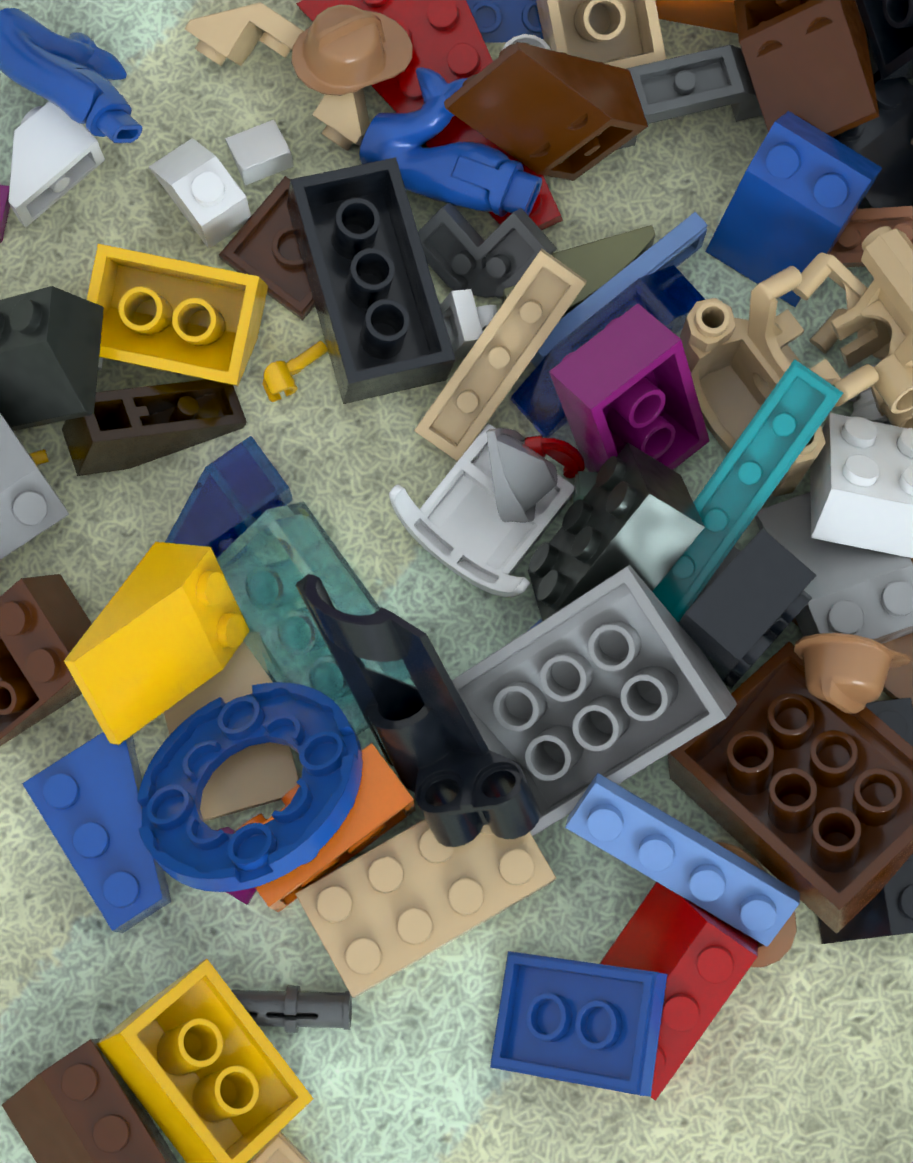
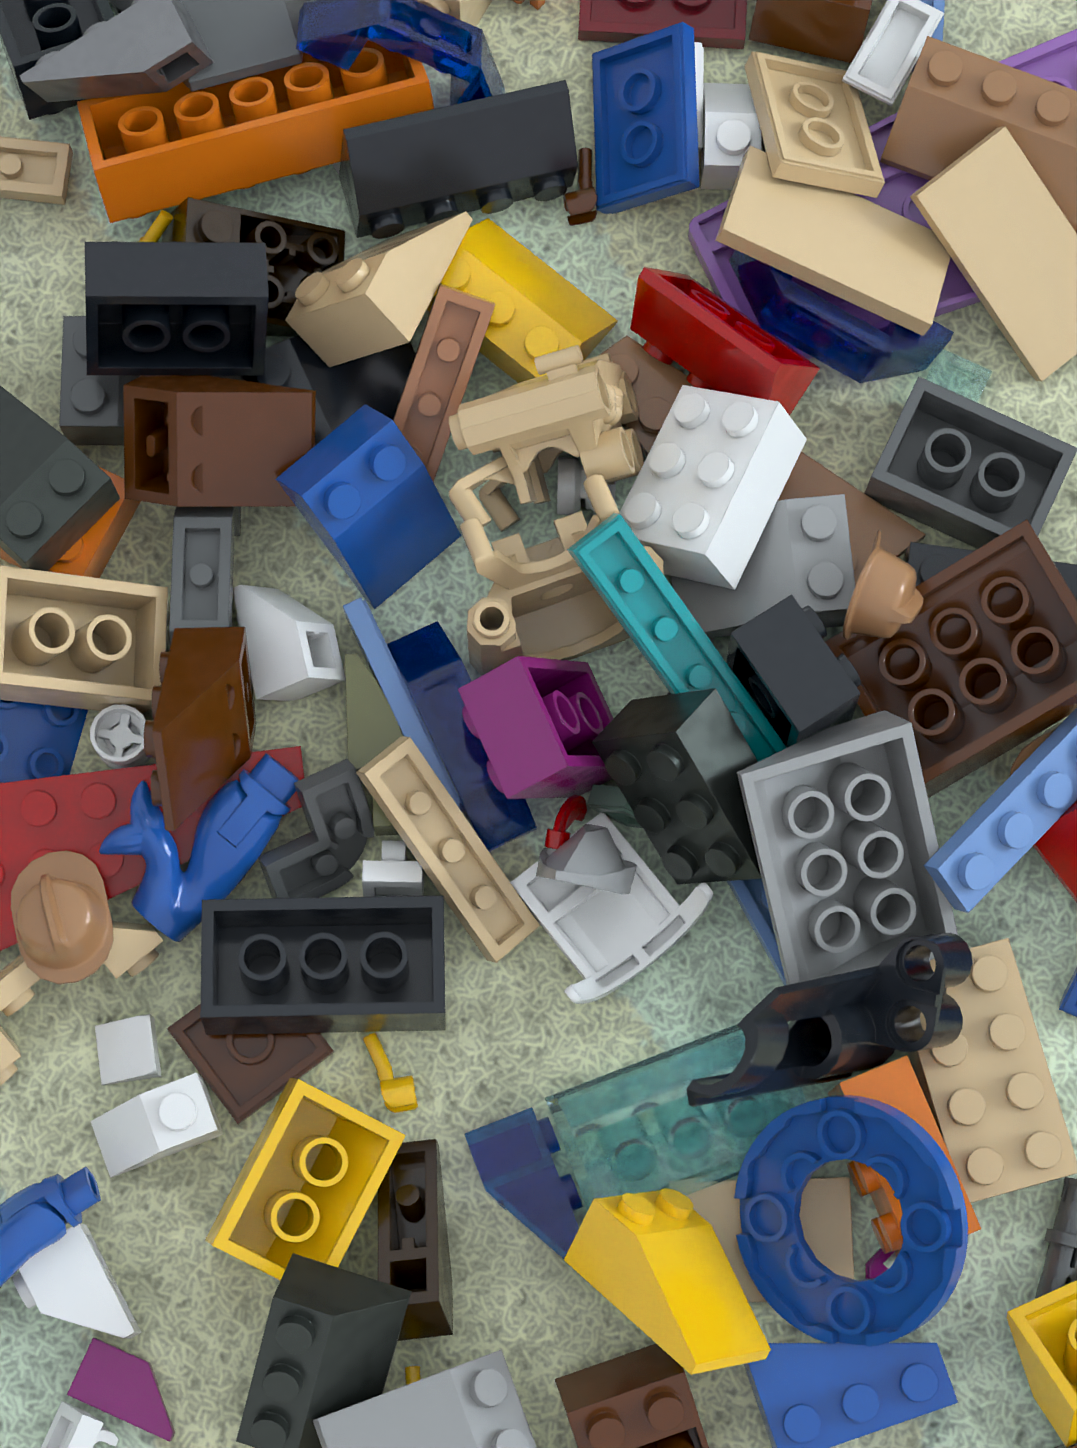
camera: 75 degrees left, 0 degrees up
none -> white slope [233,585,346,701]

